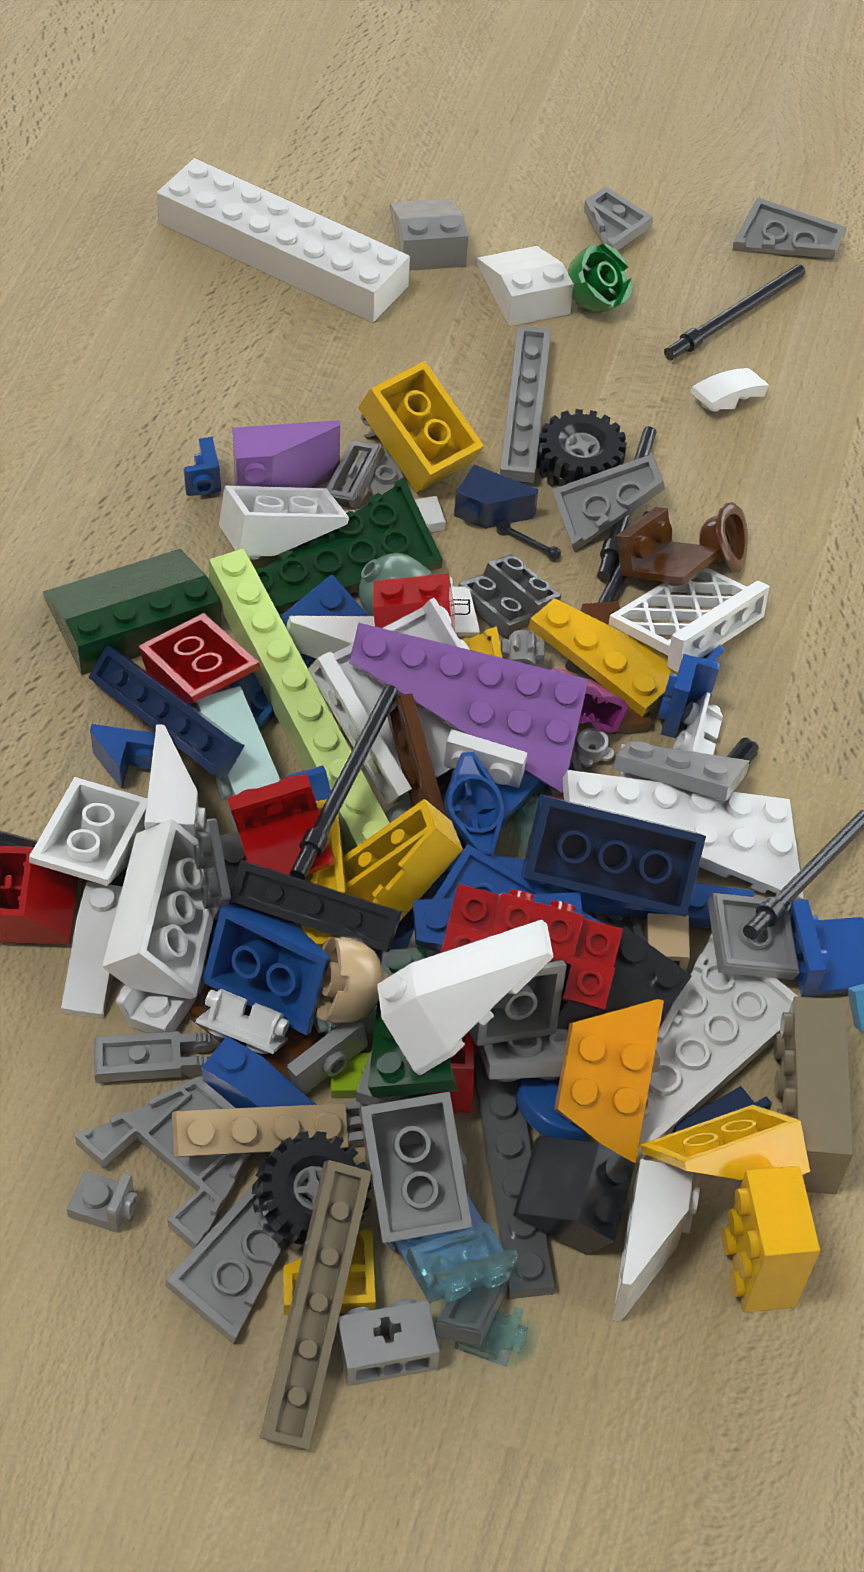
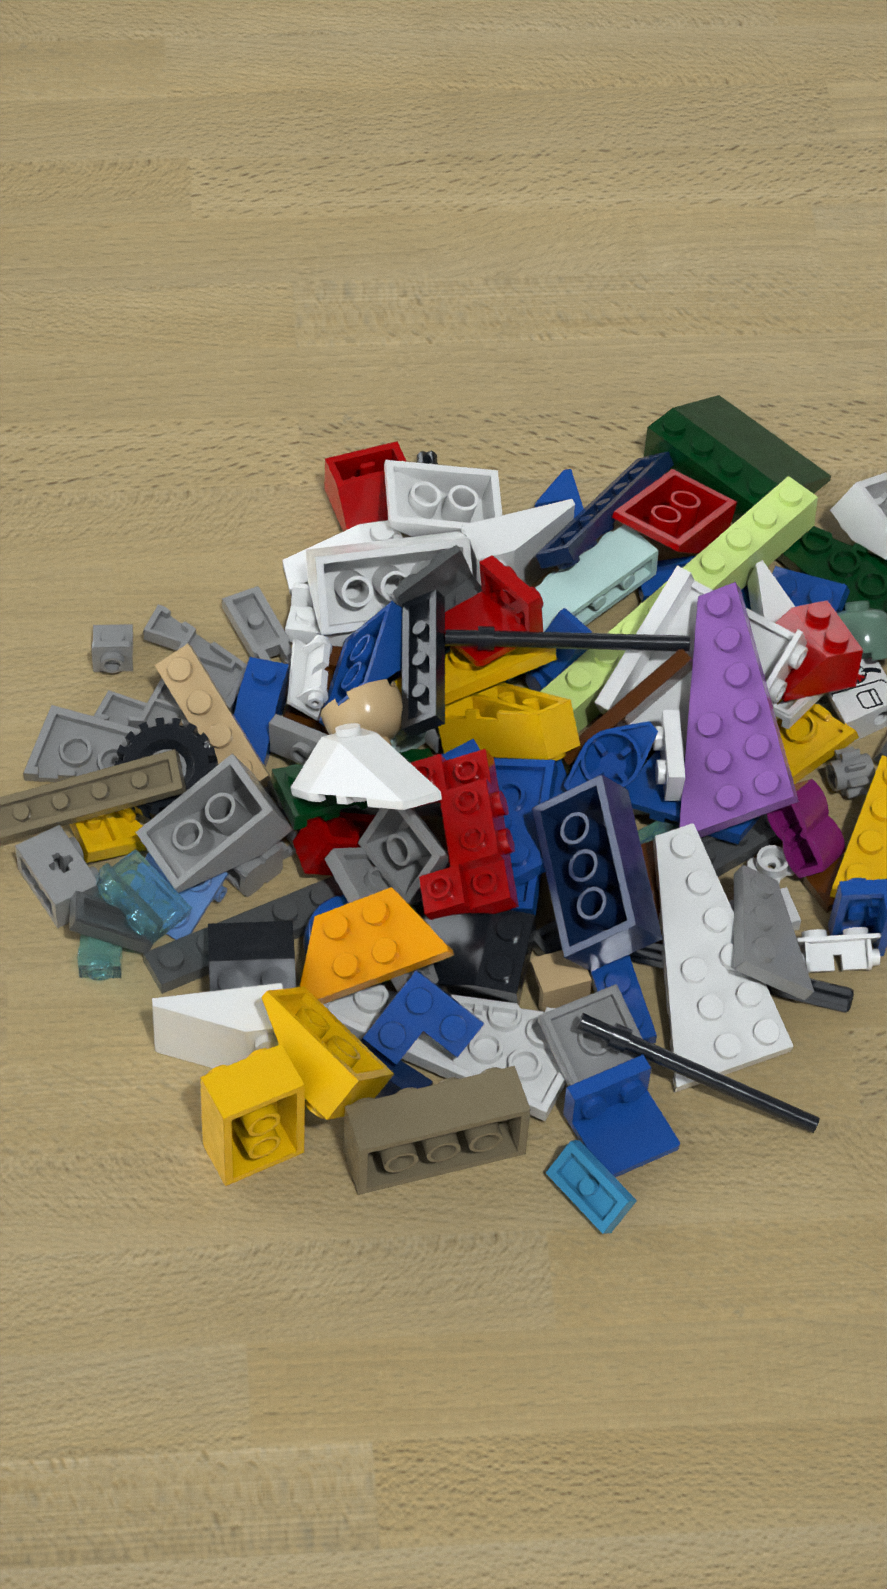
camera: 70 degrees right, 0 degrees up
none -> blue plate [363,970,484,1065]

